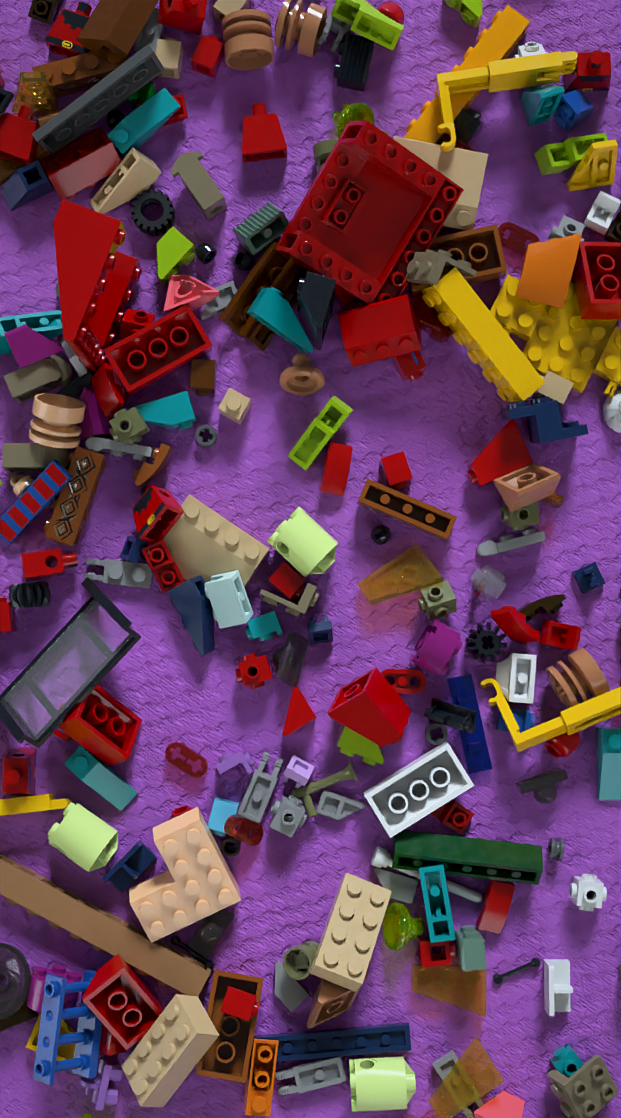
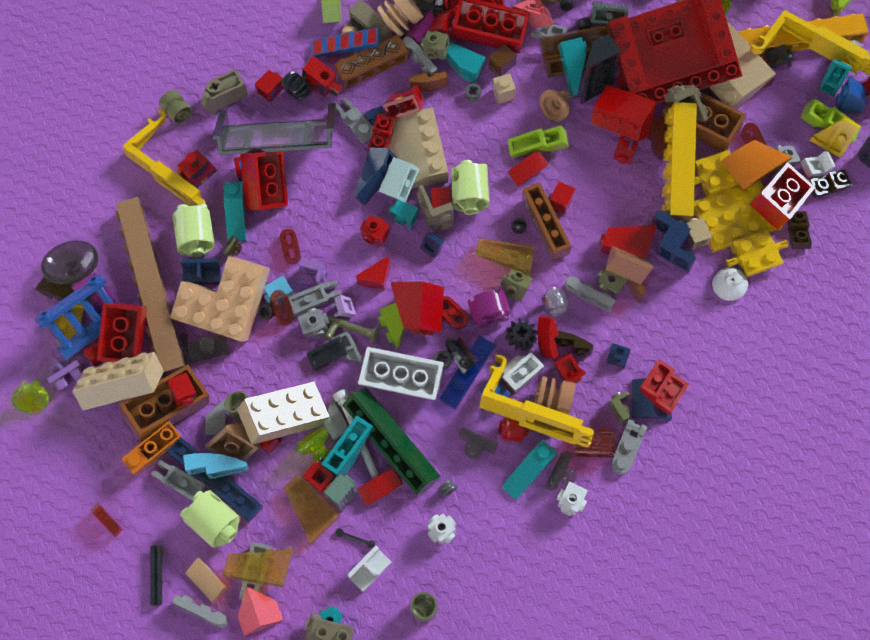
camera: 50 degrees right, 15 degrees down
clear smoke tile [272,632,309,687] -> none
red slope [430,799,474,834] -> none
none -> medium azure slope [183,453,249,479]
none -> dark brown slope [223,235,243,257]
none -> black tile [306,336,349,371]

